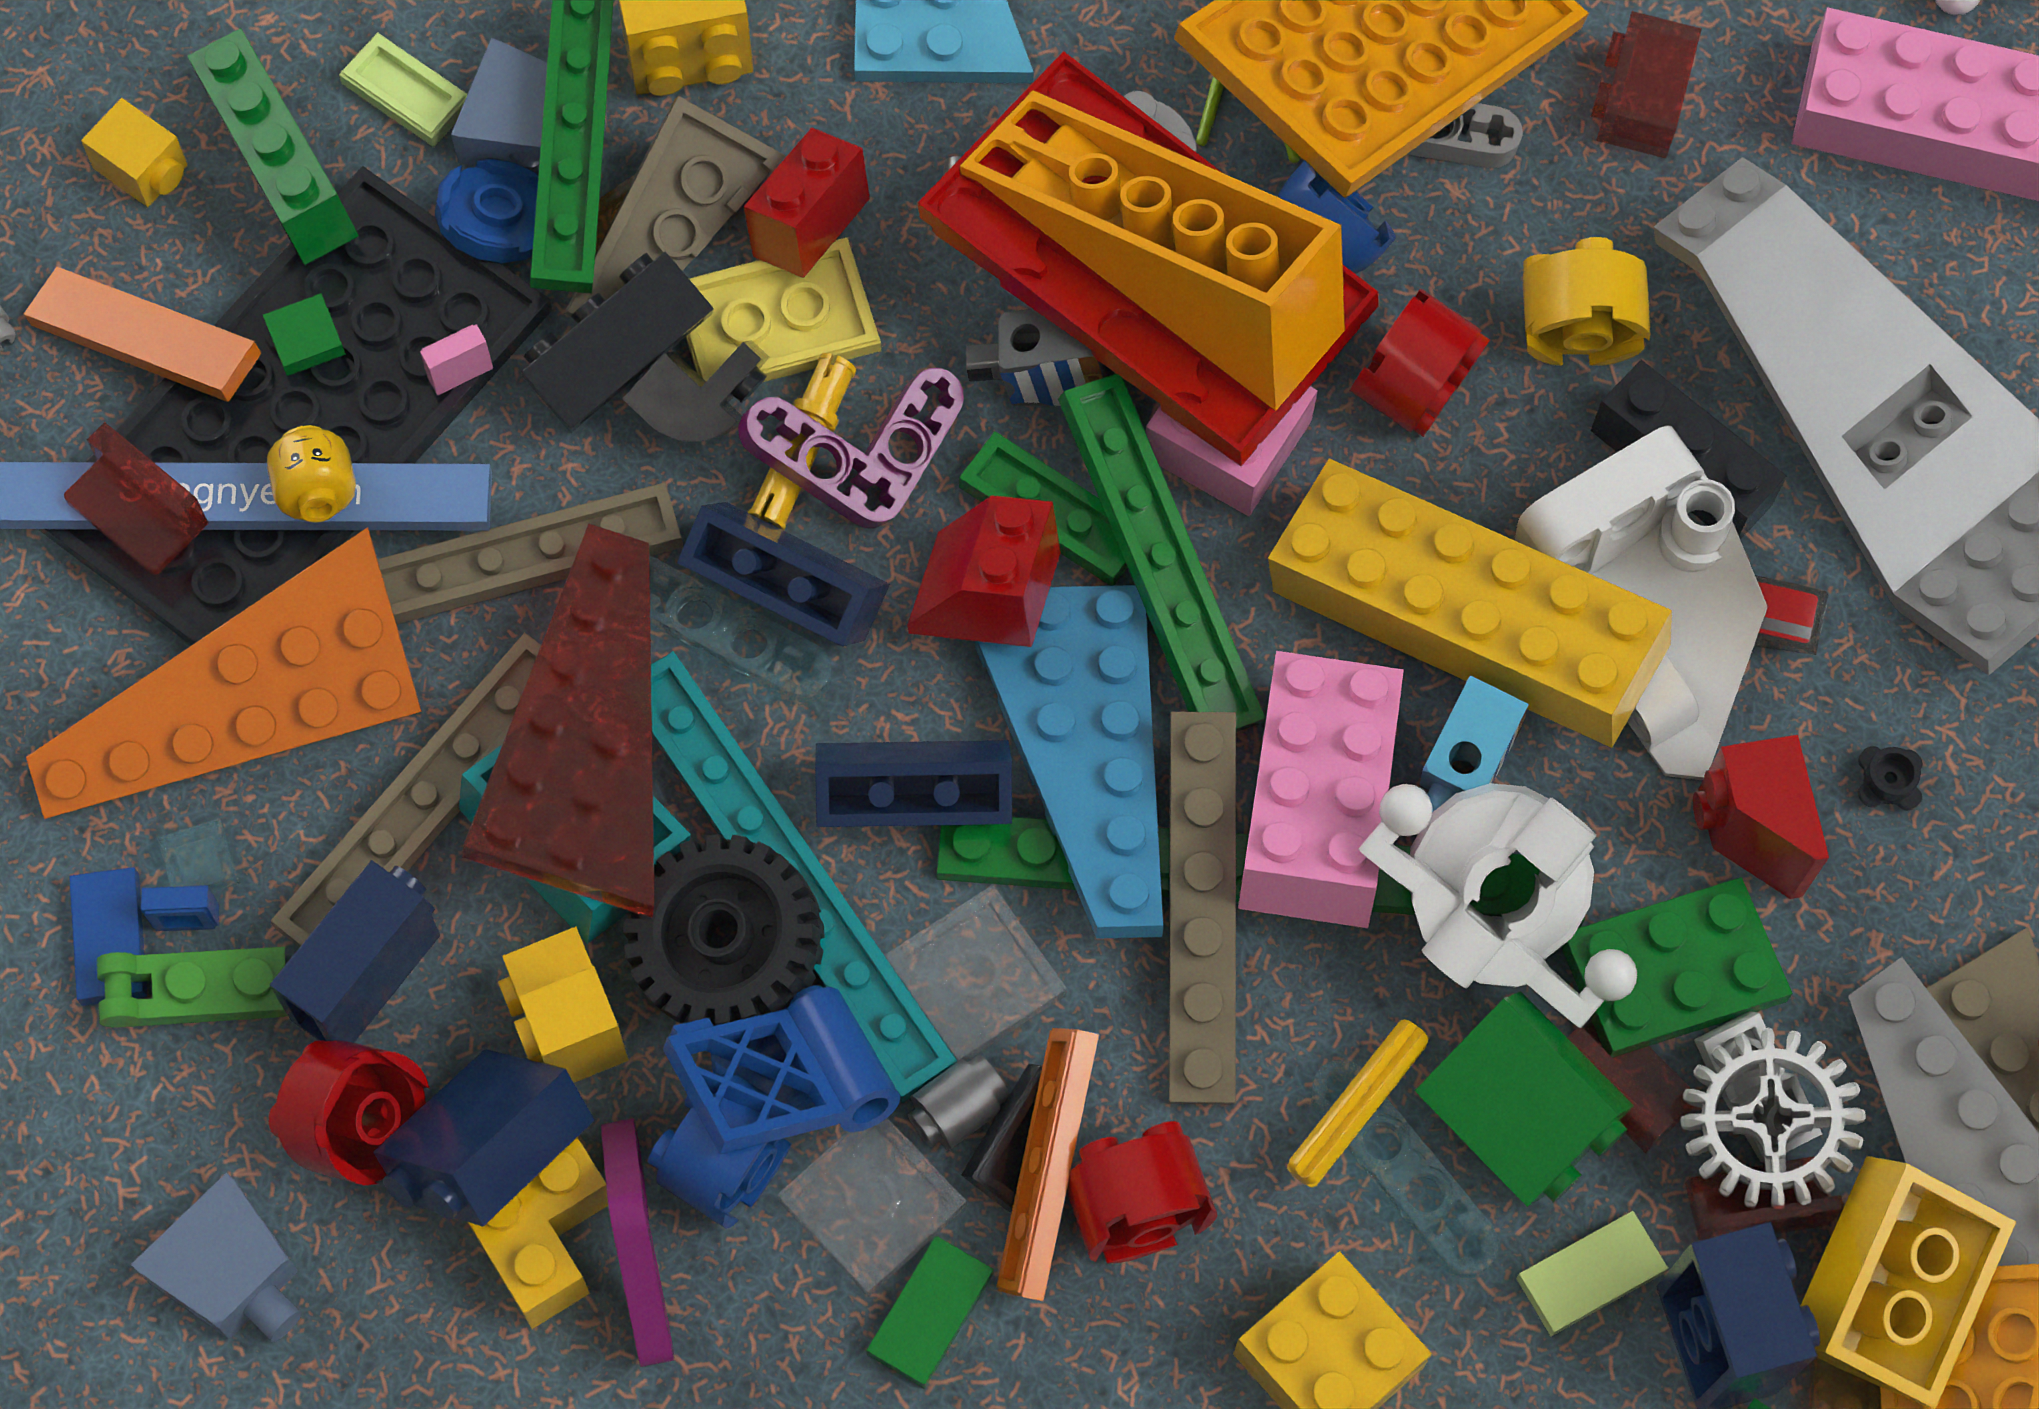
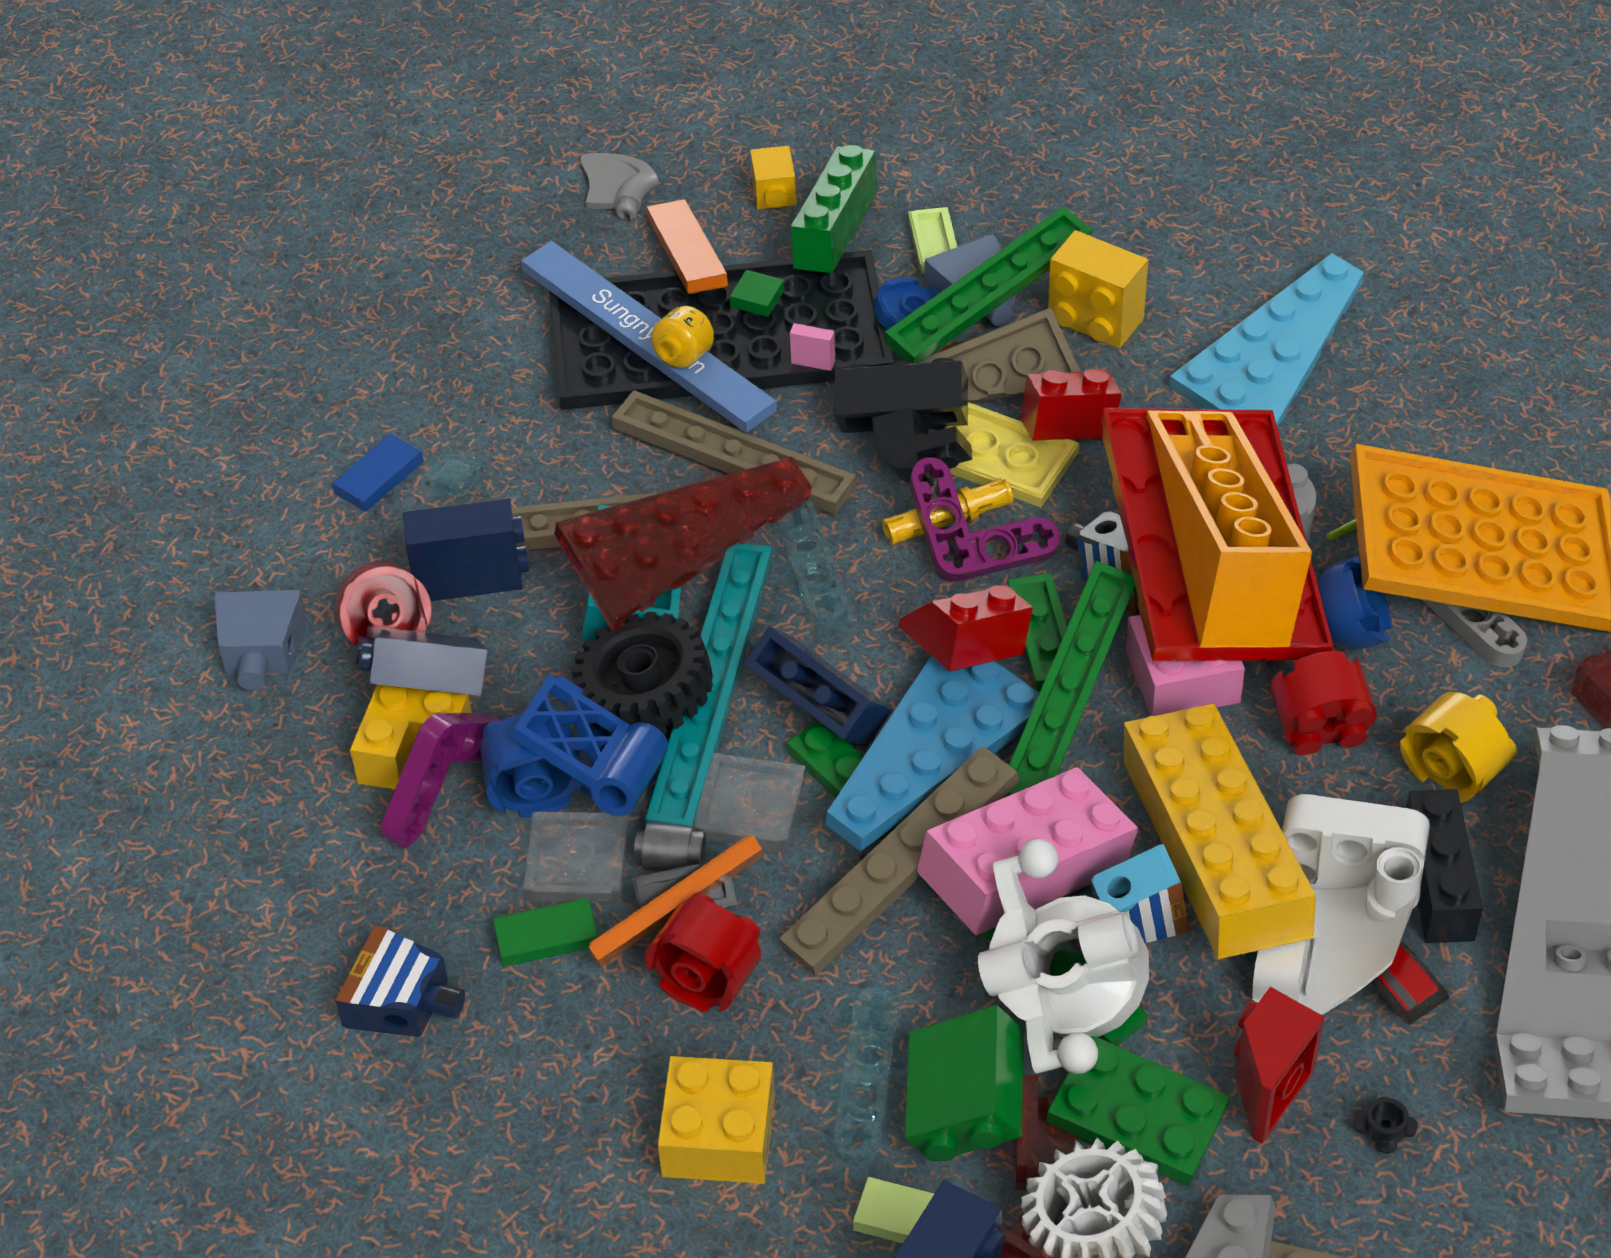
camera: 50 degrees right, 20 degrees down
orange wing [26,527,422,819] -> none
clear red panel [64,422,209,575] -> none
bright green plate [96,947,288,1027] -> none
blue tile [141,885,219,932] -> none
yellow brick [498,927,629,1083] -> none
dark blue brick [677,502,890,647] -> none
yellow axle [1287,1019,1429,1188] -> none

